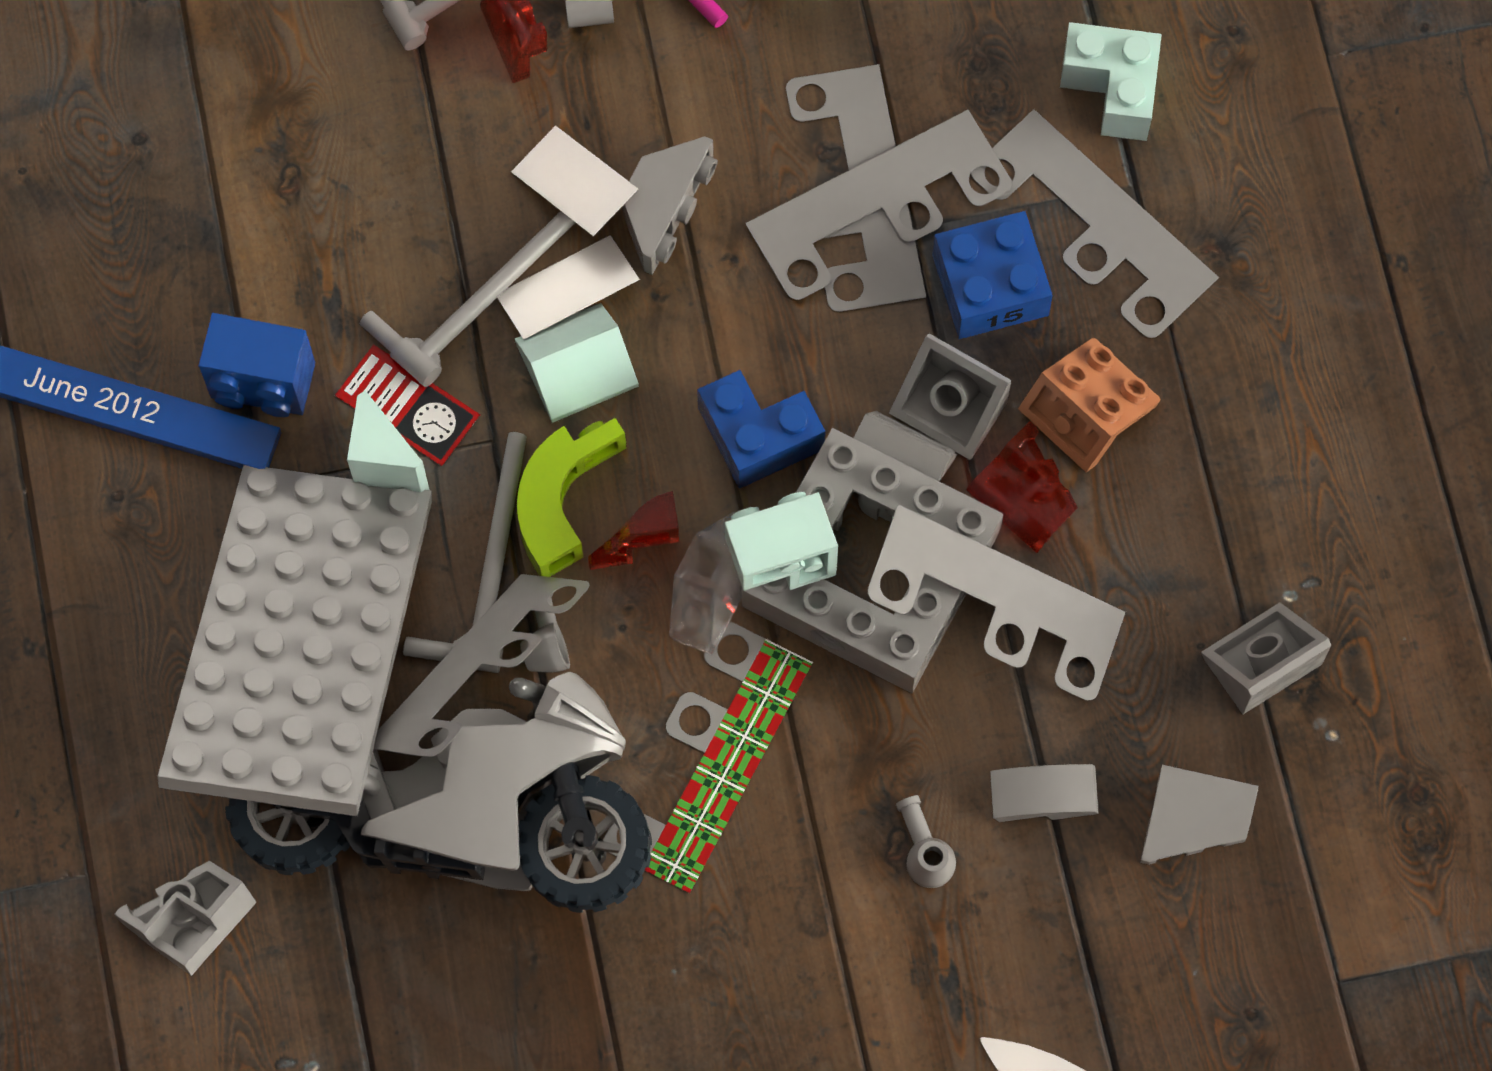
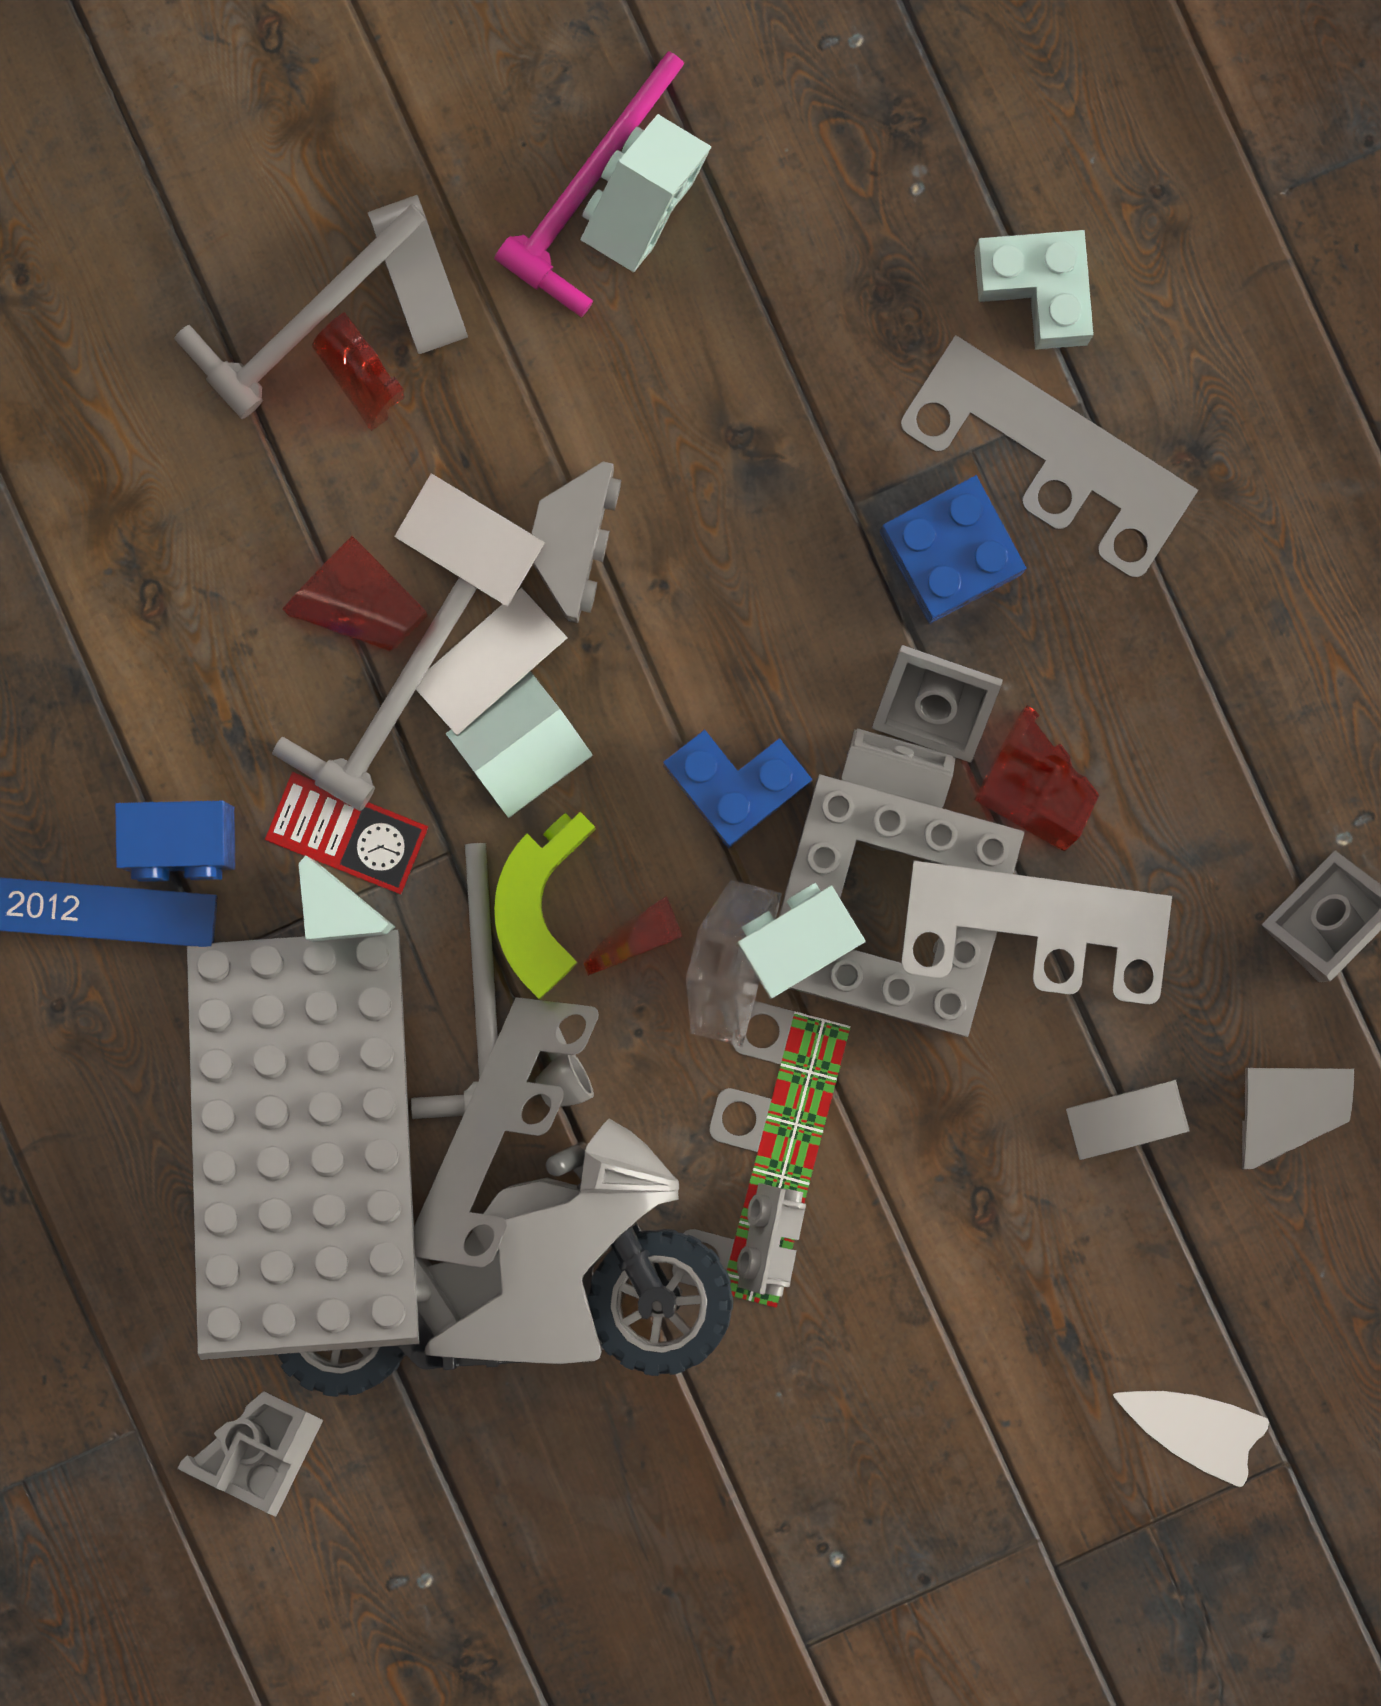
camera: 20 degrees left, 15 degrees up
light grey piece [745,110,1012,300] -> none
light grey piece [786,64,926,312] -> none
light grey bar [896,795,956,888] -> none
nougat bracket [1018,338,1161,472] -> none
none -> clear red slope [283,536,428,652]
none -> light grey hinge [737,1183,806,1297]

